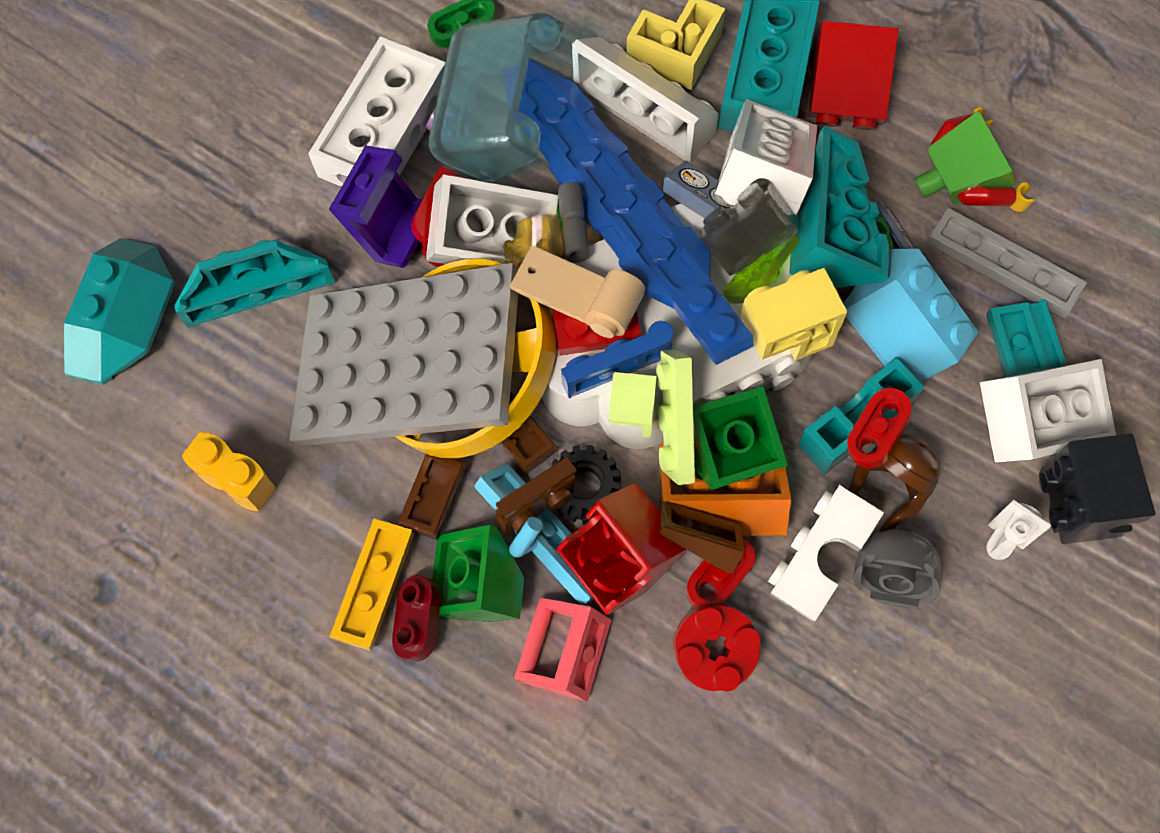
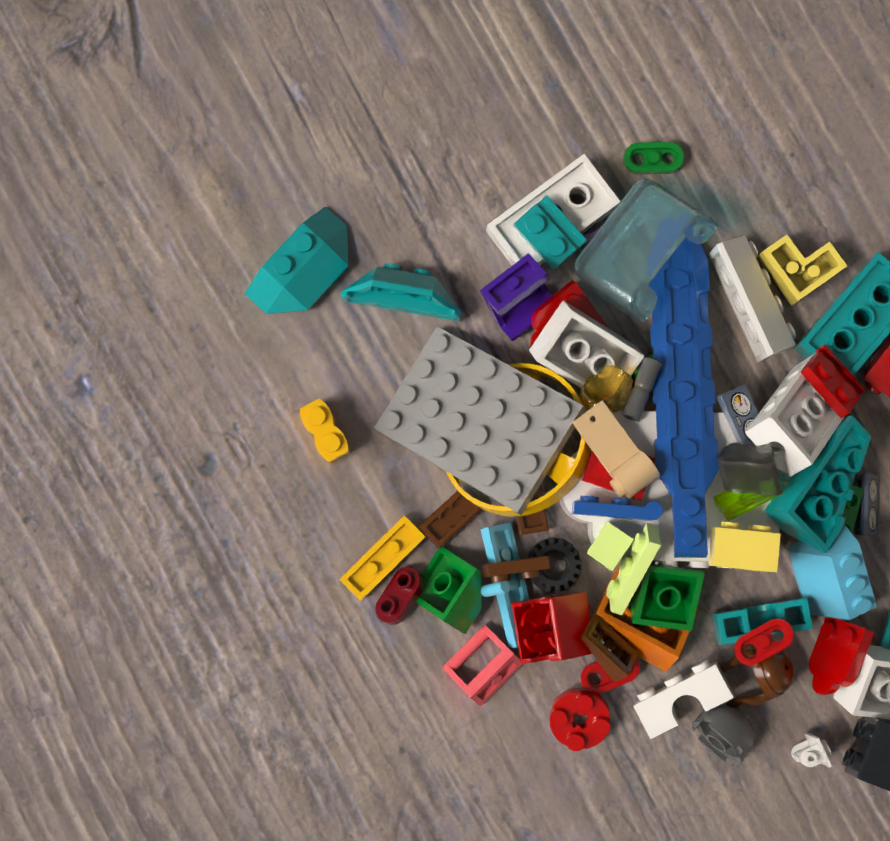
camera: 25 degrees right, 15 degrees up
none -> teal plate [513,195,587,271]
none -> red plate [800,344,865,418]
none -> red plate [808,617,875,695]

